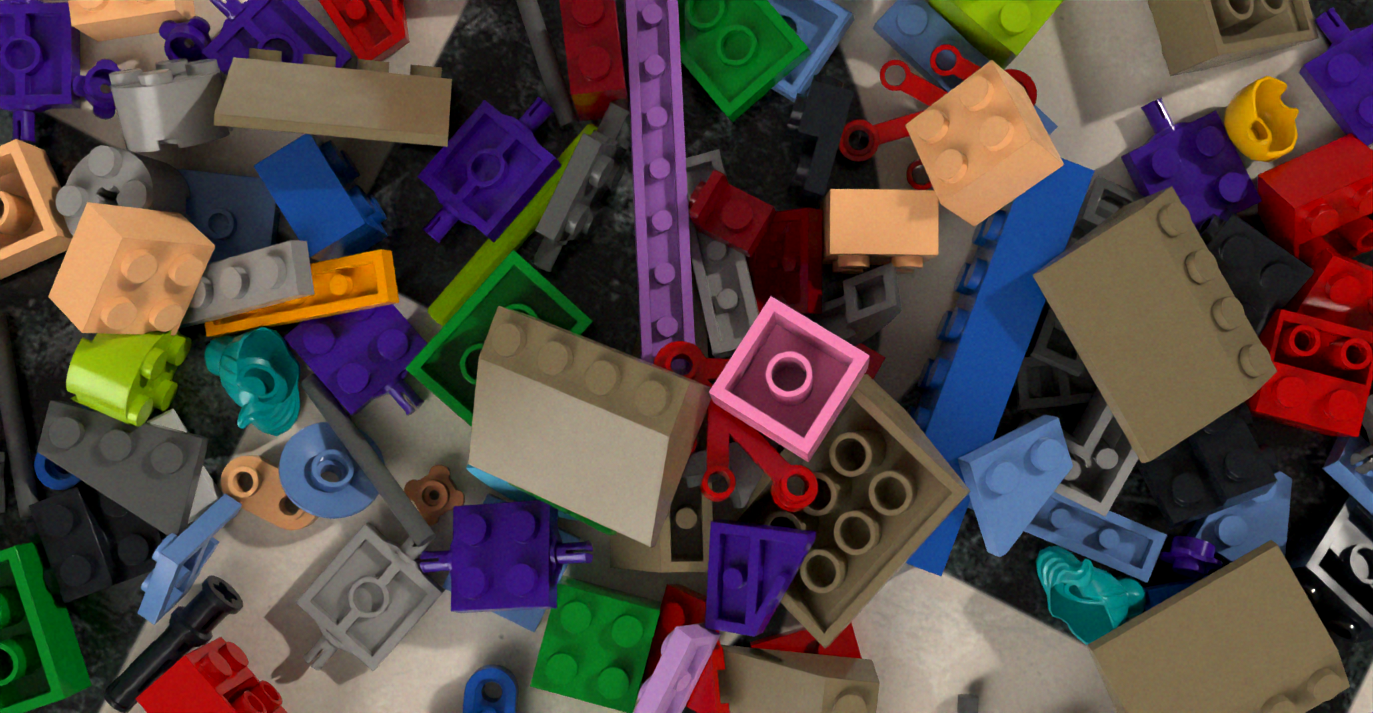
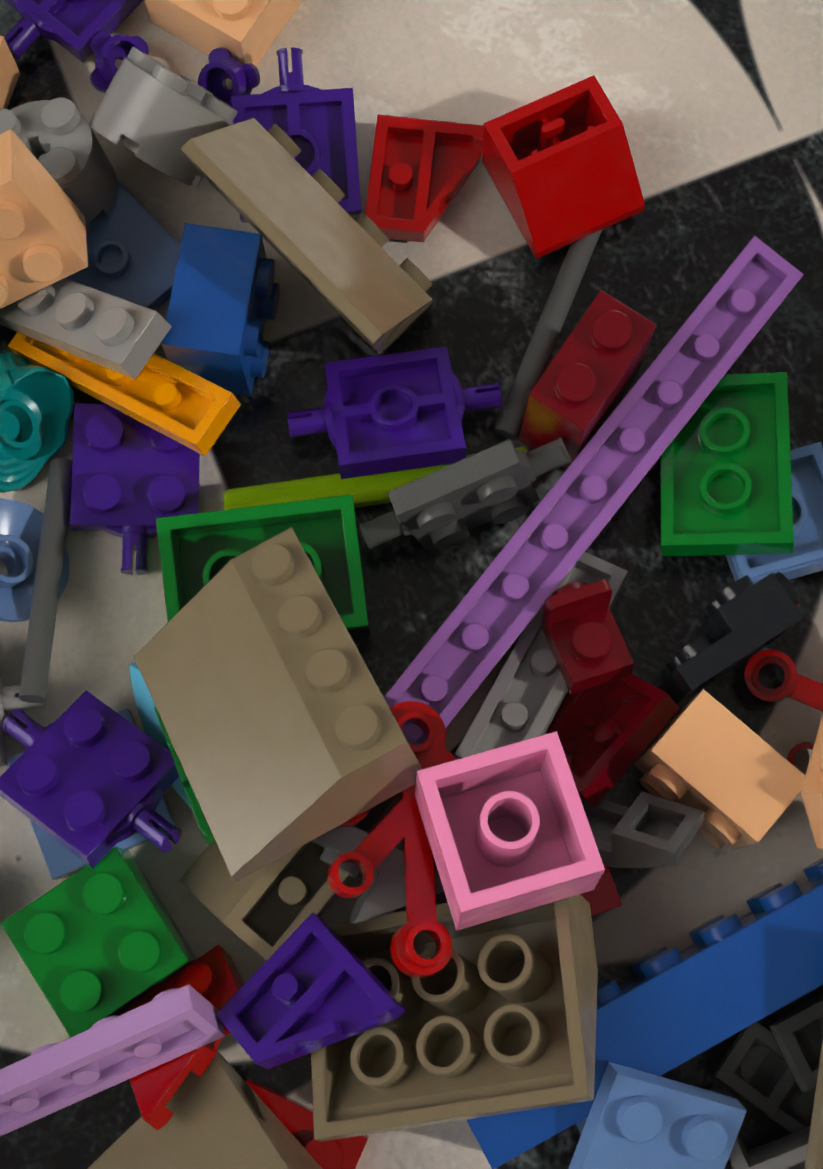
camera: 45 degrees right, 10 degrees down
nougat plate [404,465,465,526] -> none

